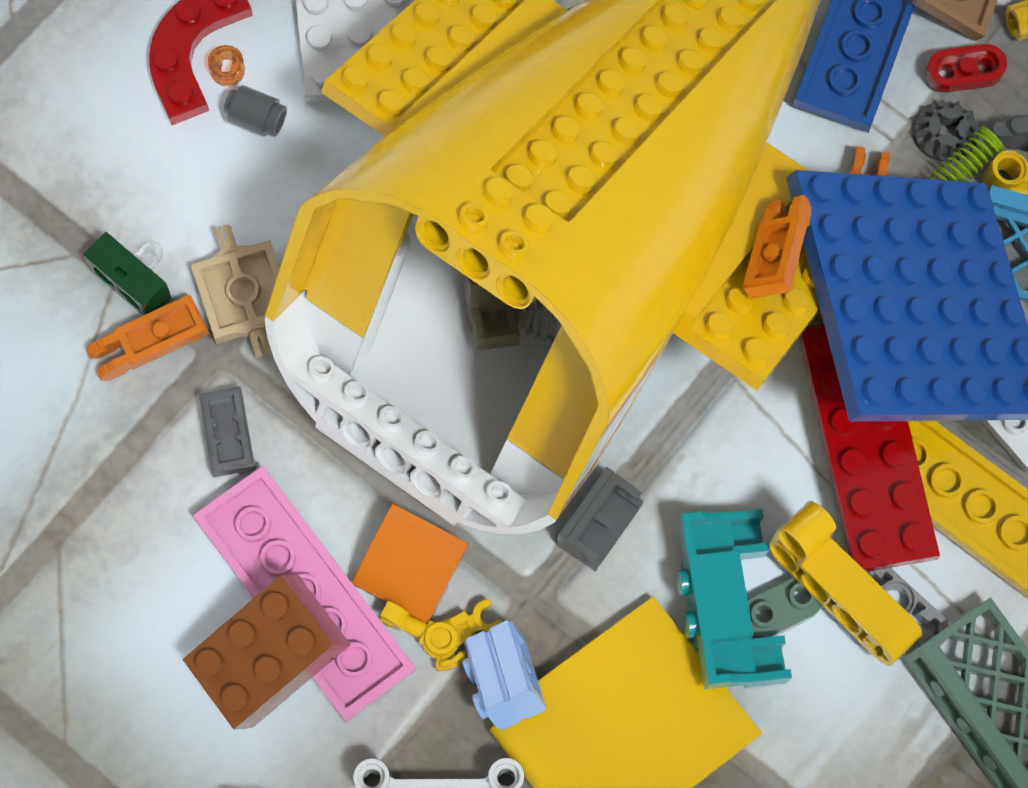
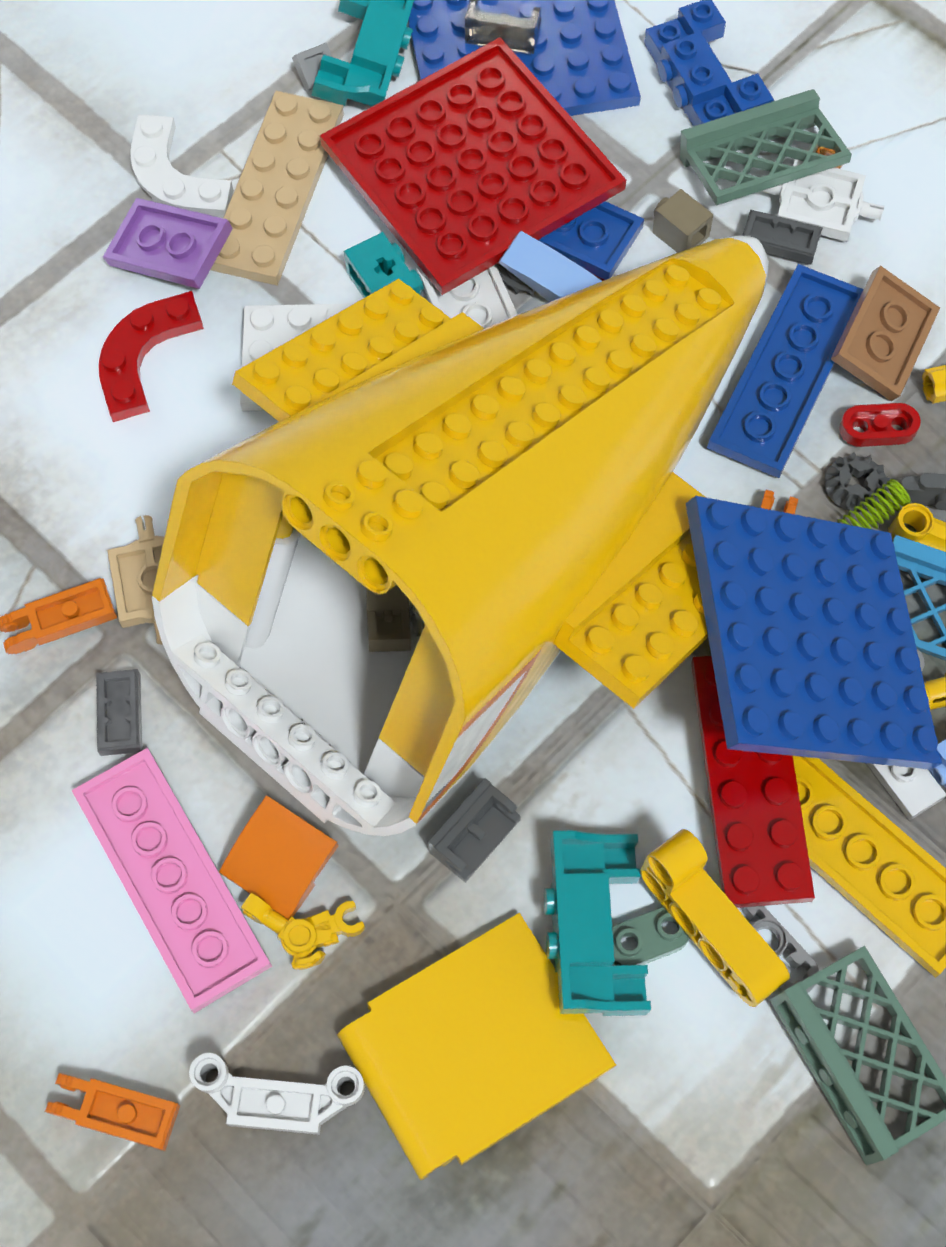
camera: 10 degrees right, 5 degrees down
dark green piece [83,232,172,315] -> none
dark orange brick [182,575,351,730] -> none
clear orange bush [208,45,246,86] -> none
dark grey brick [223,85,287,137] -> none
light blue brick [463,620,546,730] -> none
orange hinge [743,195,812,299] -> none

